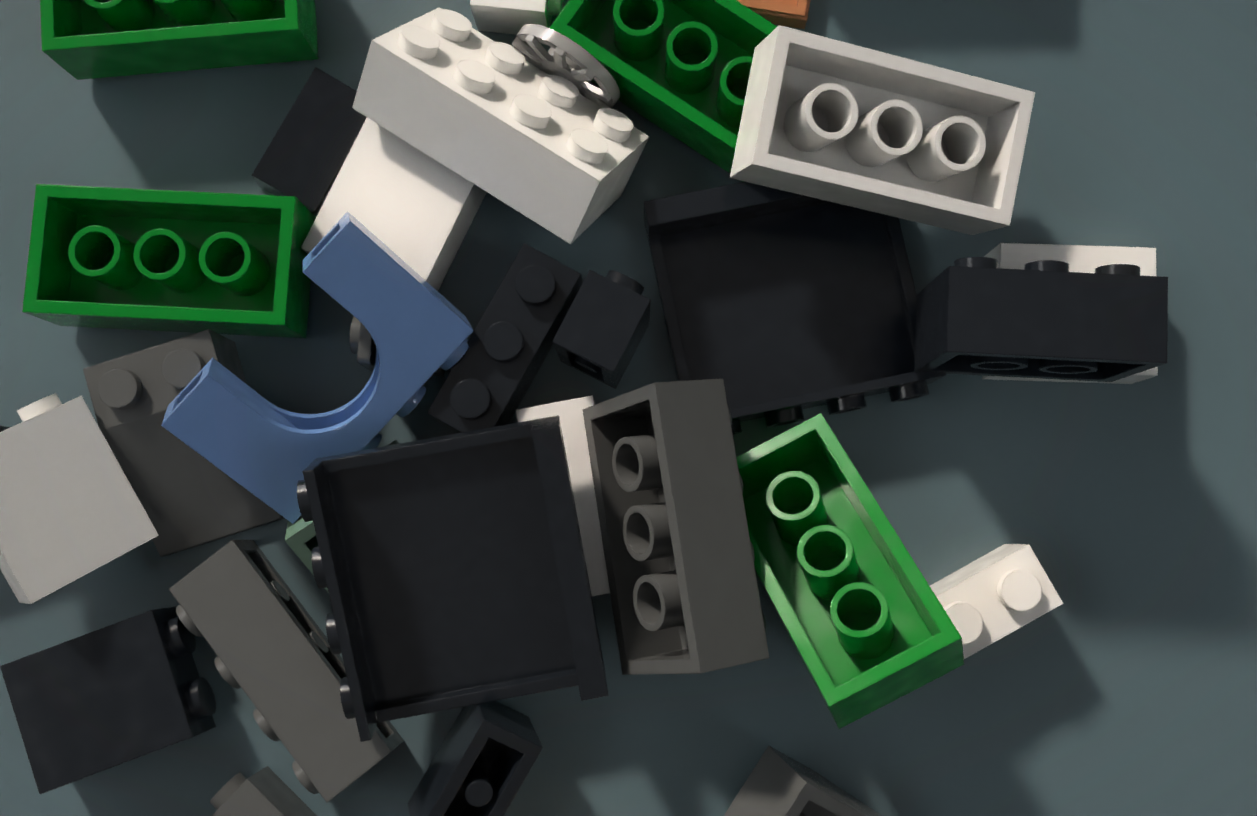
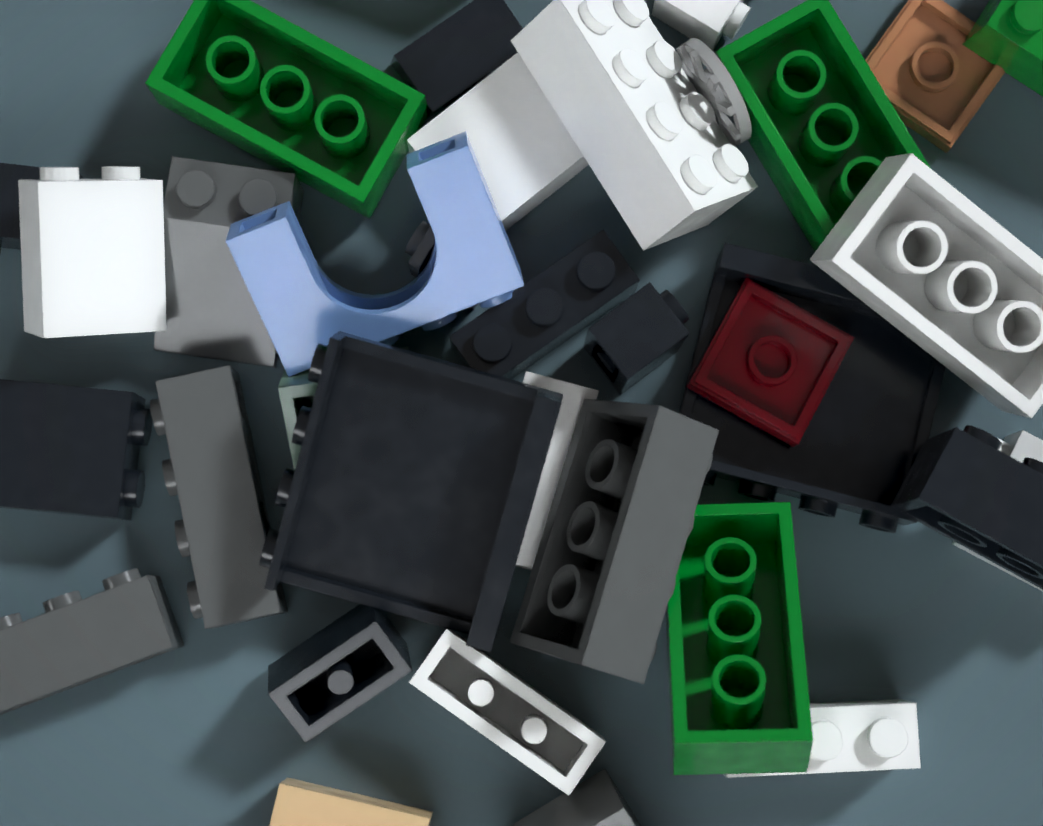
camera: 20 degrees right, 0 degrees up
none -> white brick [409,629,606,796]
none -> dark red tile [686,277,855,447]

